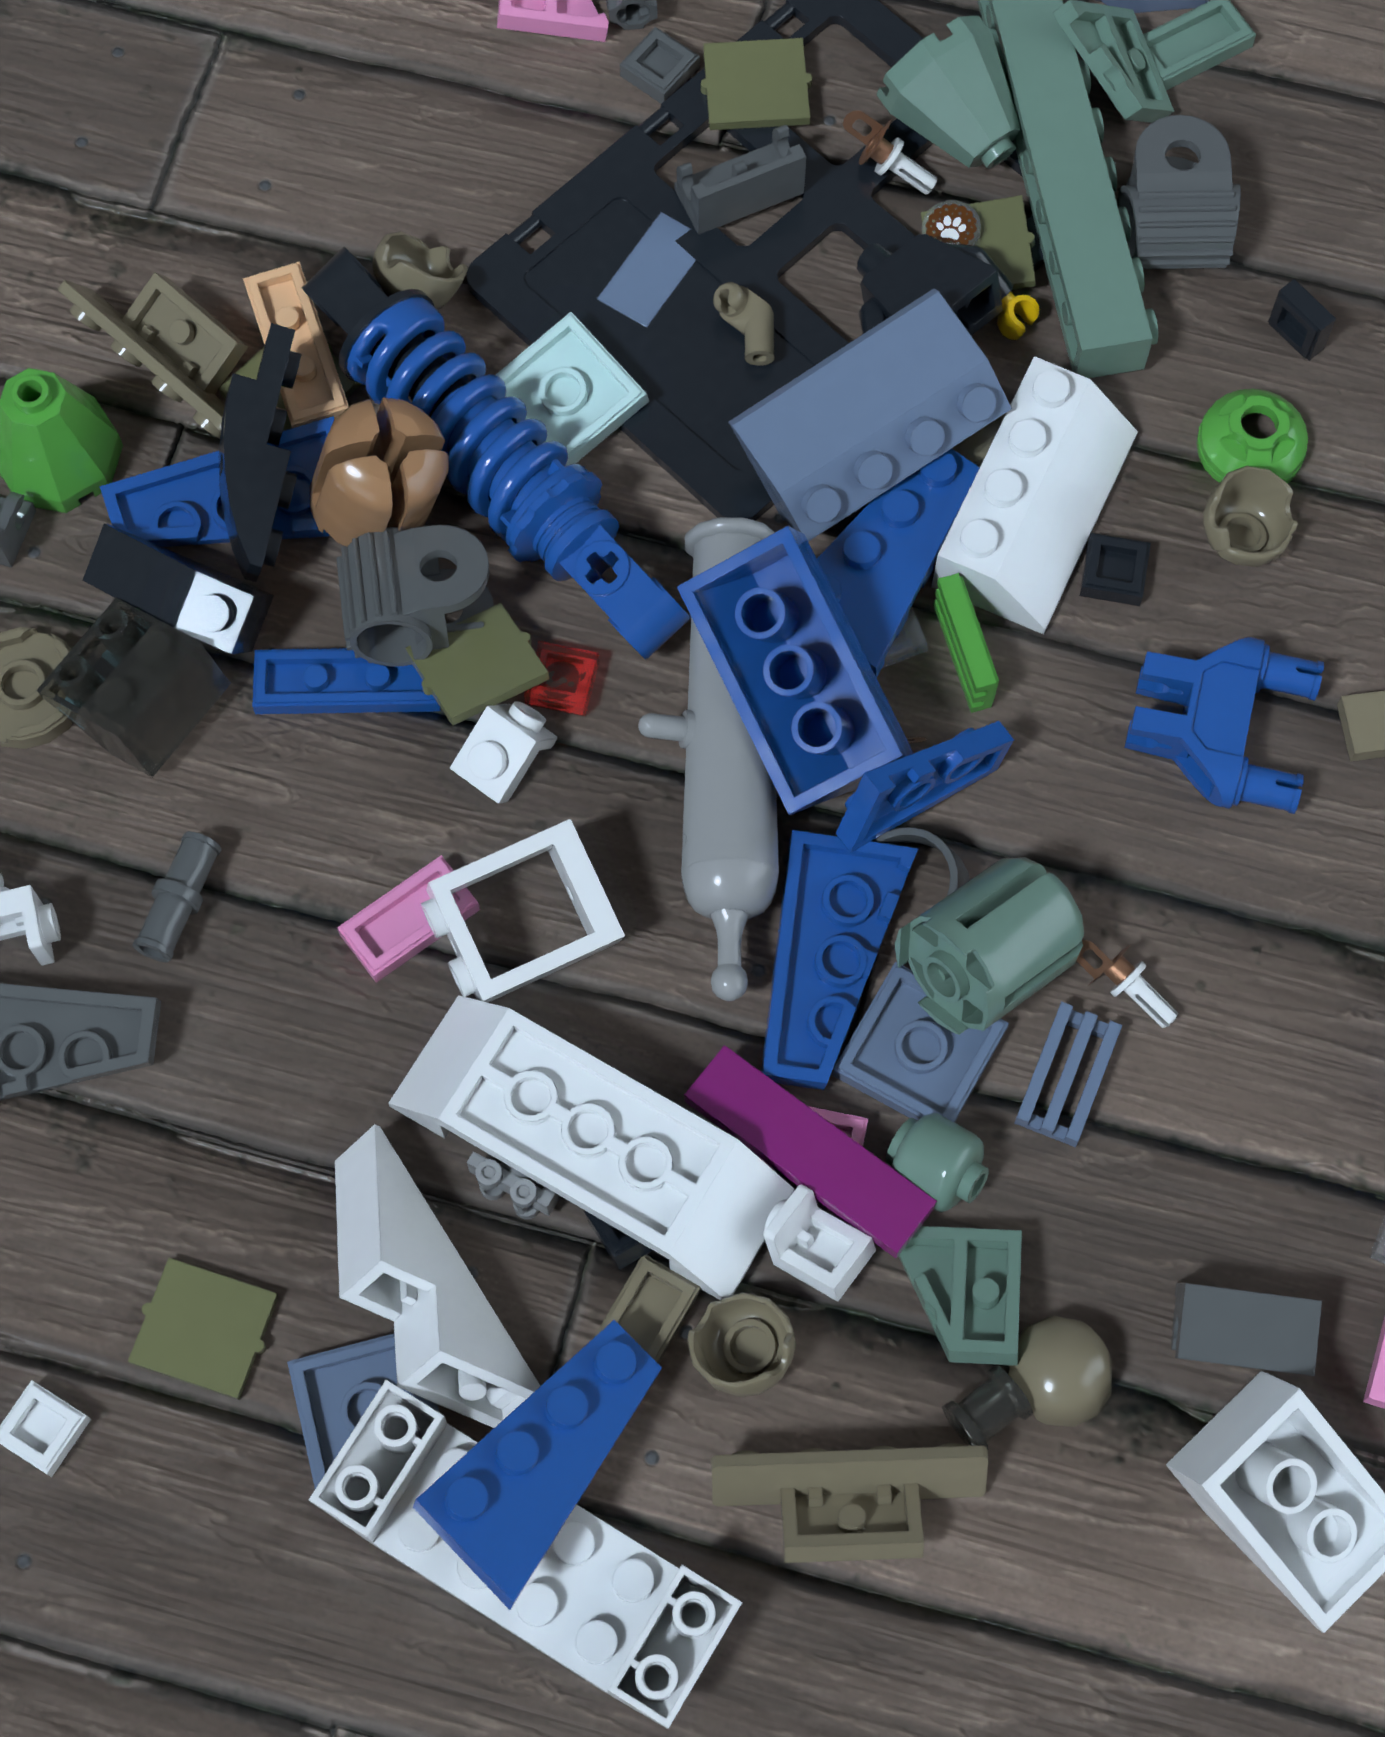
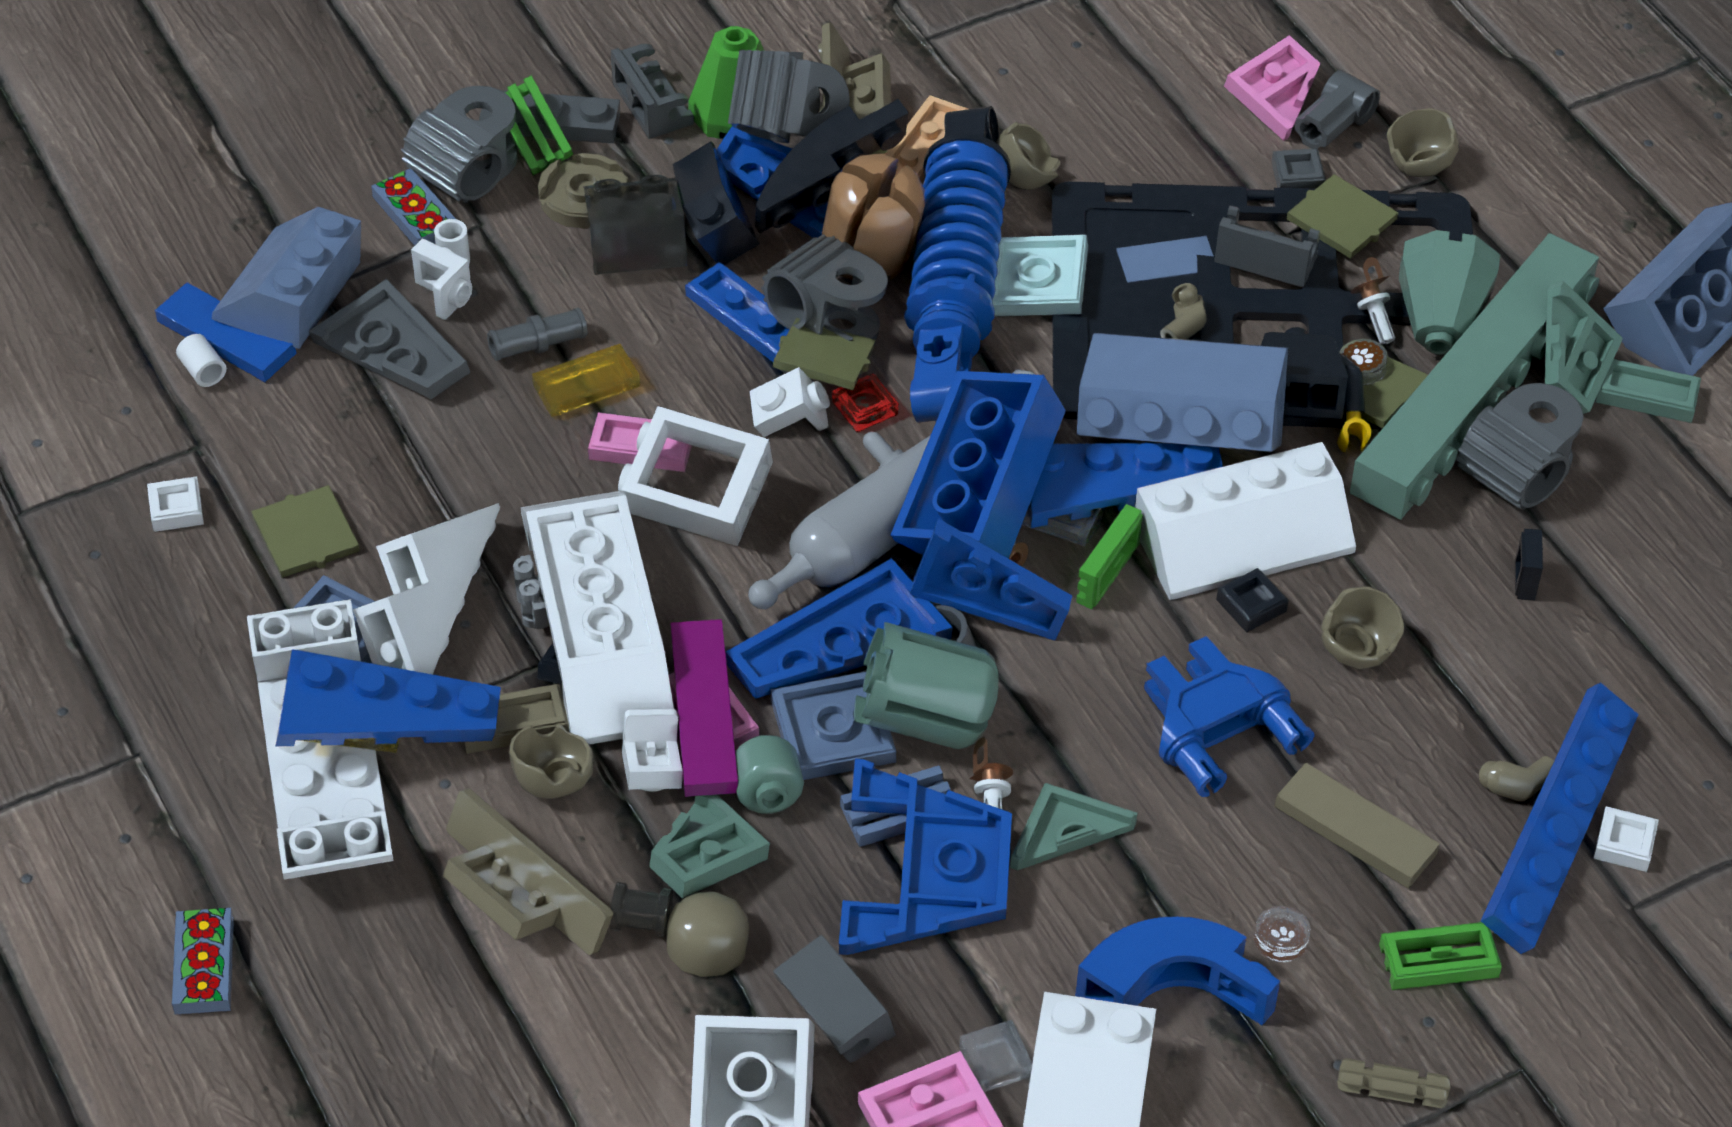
camera: 45 degrees right, 20 degrees down
bright green piece [1196,388,1308,483] -> none
none -> clear yellow tile [532,344,640,417]
none -> dark grey piece [728,50,850,143]
none -> blue wing [839,759,1012,955]
none -> sand green tile [1010,783,1138,870]

